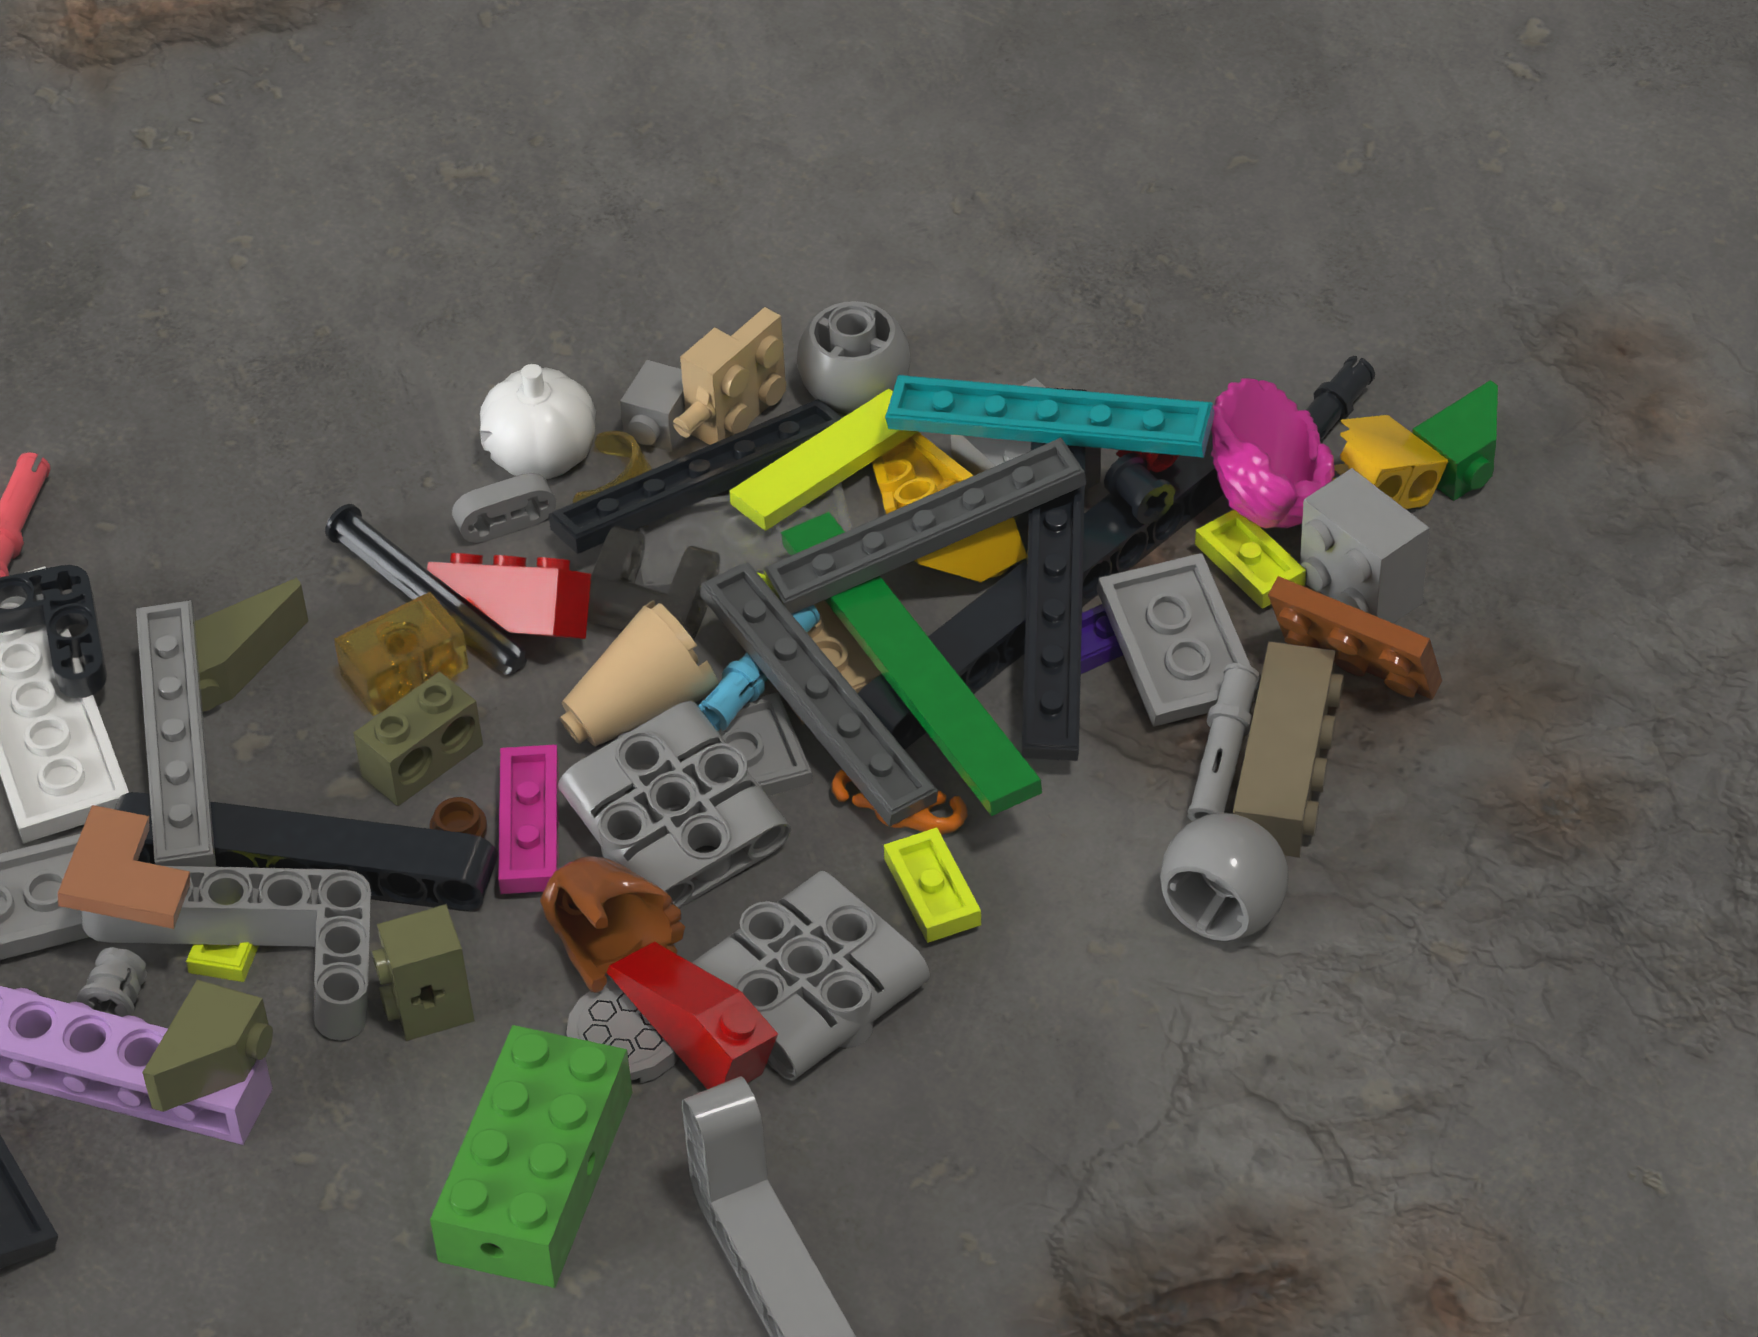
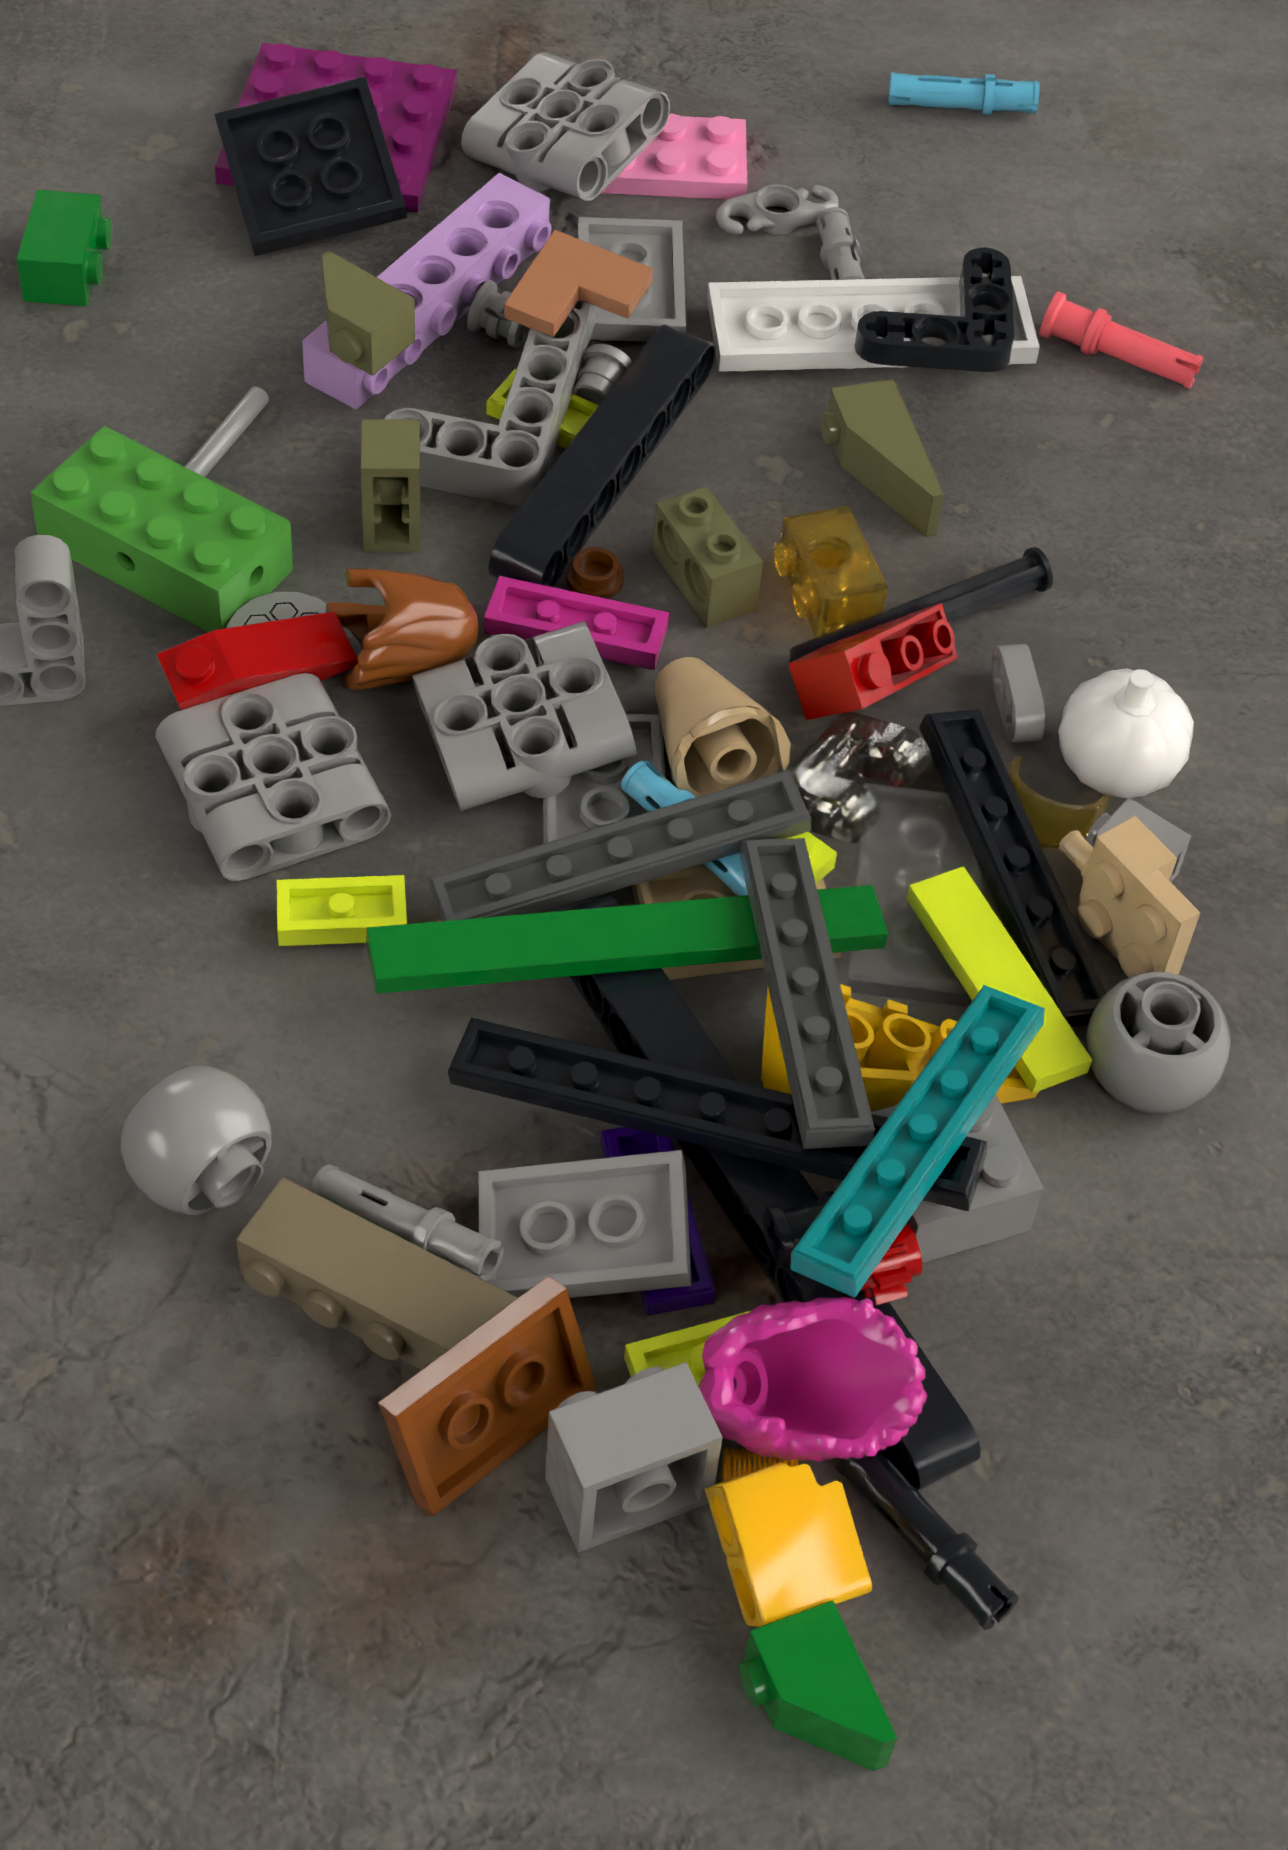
camera: 100 degrees right, 5 degrees up
light grey tile [136,600,216,867] -> none
none -> light grey piece [184,386,269,477]

